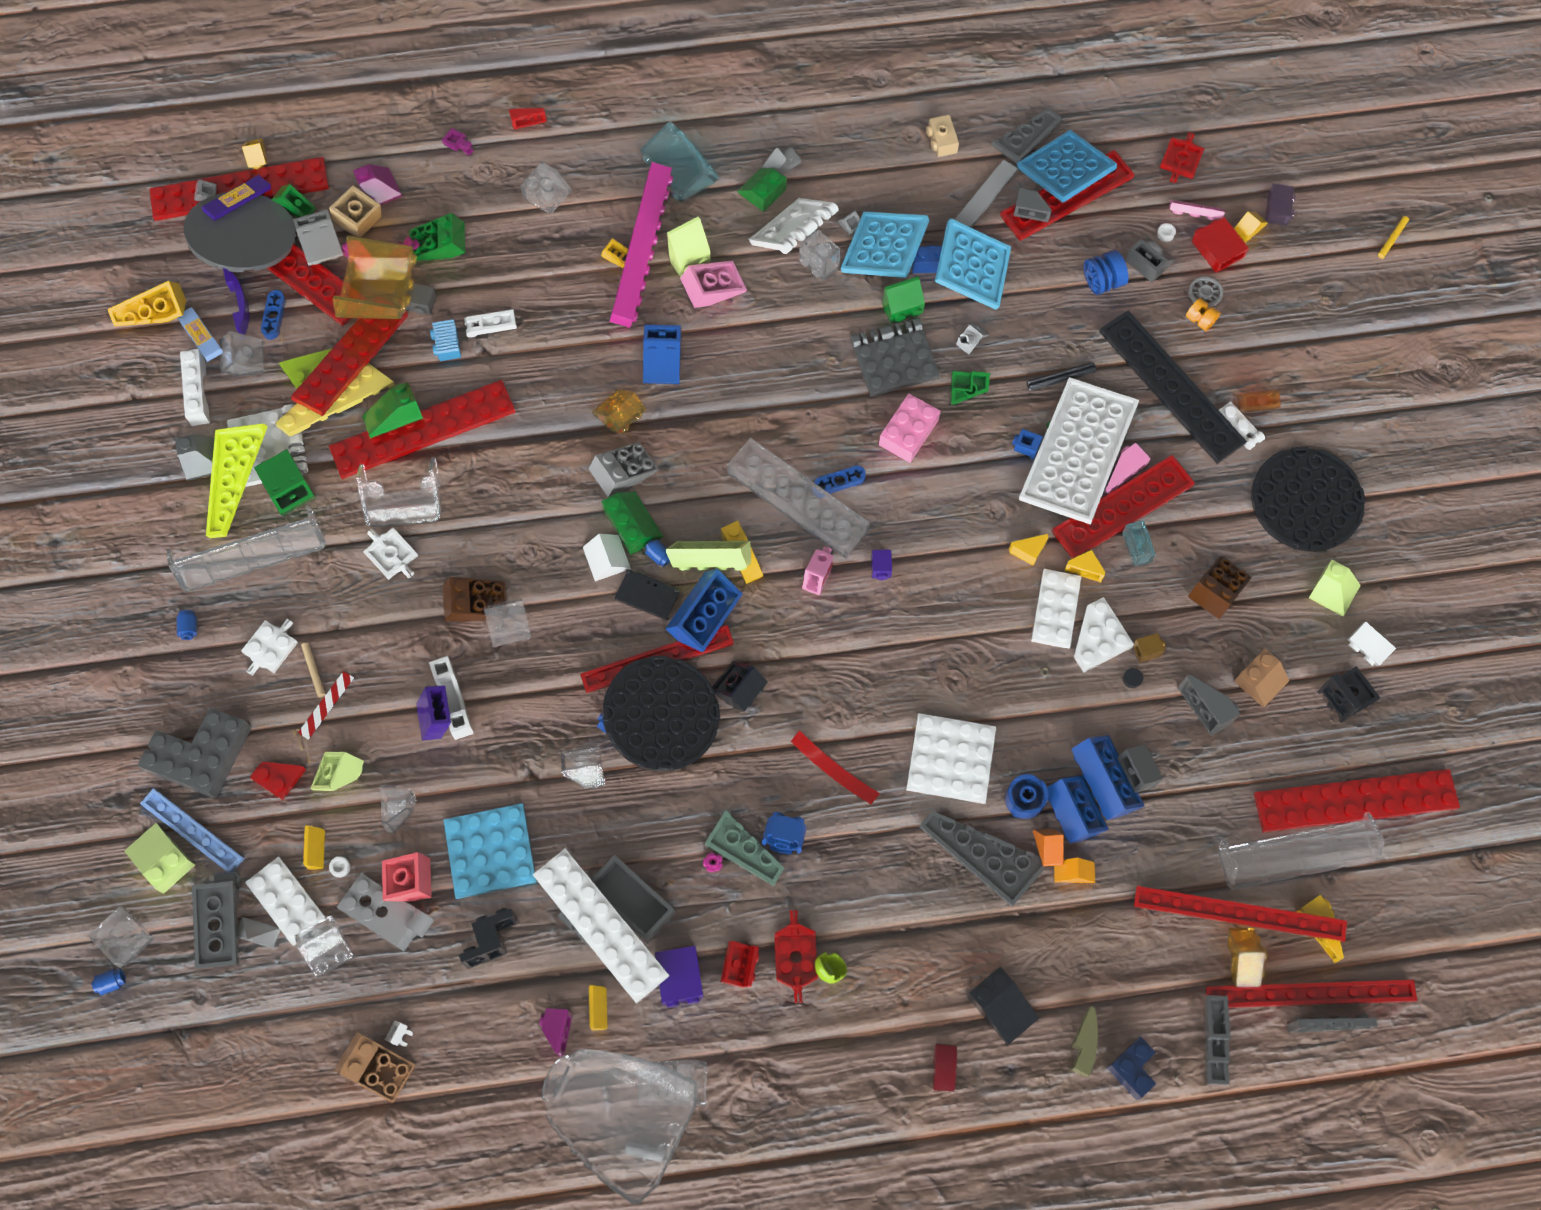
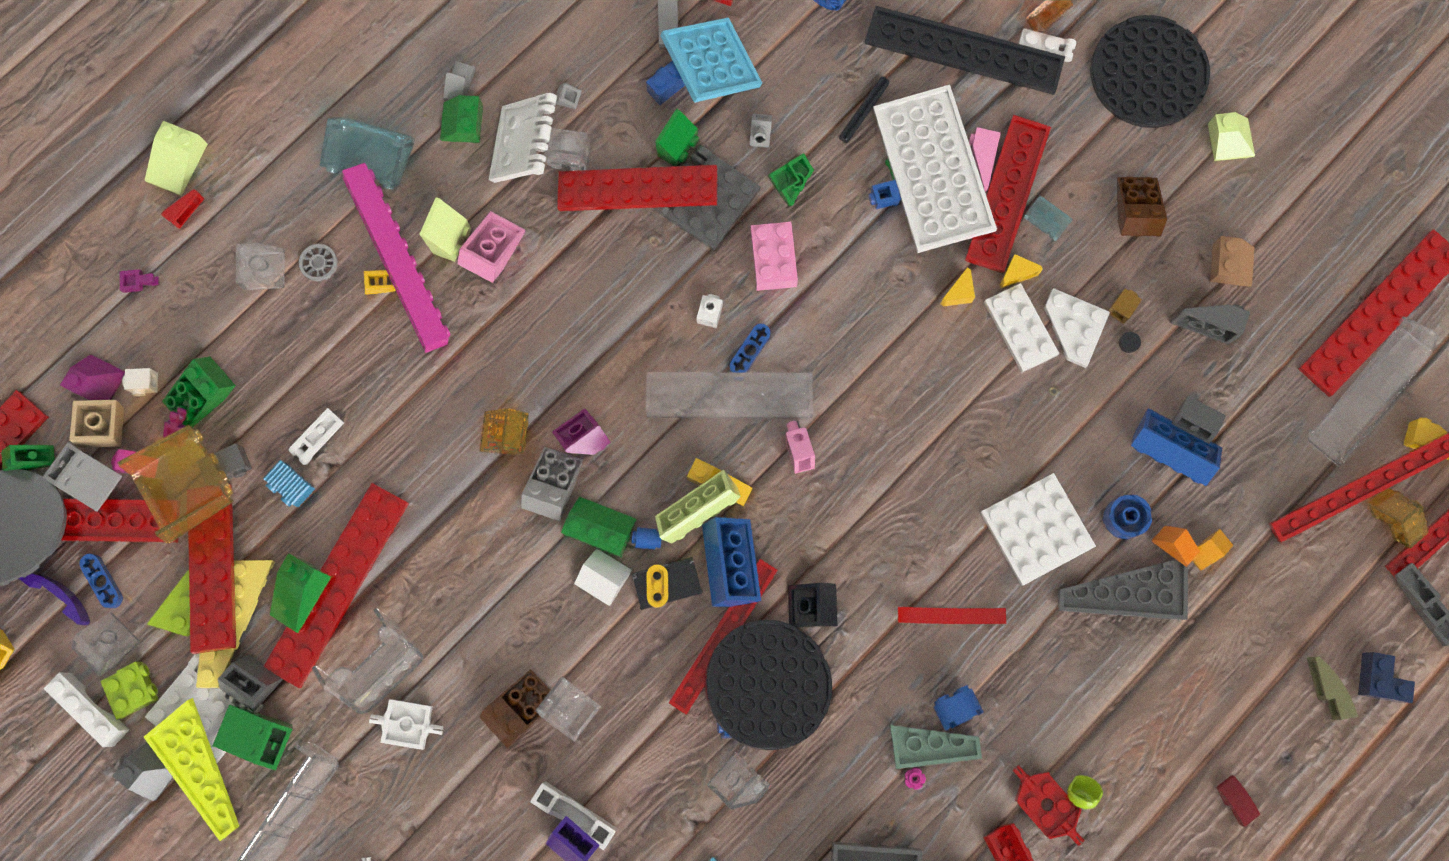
camera: 35 degrees left, 10 degrees up
light blue tile [177,307,223,362] -> none
blue slope [643,325,682,384] -> none
medium azure plate [841,211,929,278] -> none
dark purple brick [871,550,892,580] -> none
black slope [966,966,1039,1046] -> none
blue slope [1047,776,1109,844] -> none
black bracket [1317,666,1380,723] -> none
white brick [1347,622,1396,666] -> none
none -> lime plate [100,662,159,720]
none -> white brick [122,368,158,396]
none -> yellowish green slope [145,121,208,196]
none -> dark grey slope [218,655,283,712]
none -> light grey wheel [299,244,338,282]
none -> magenta slope [552,408,611,455]
none -> red plate [557,165,718,211]
none -> yellow plate [646,565,668,608]
none -> white brick [697,294,723,328]

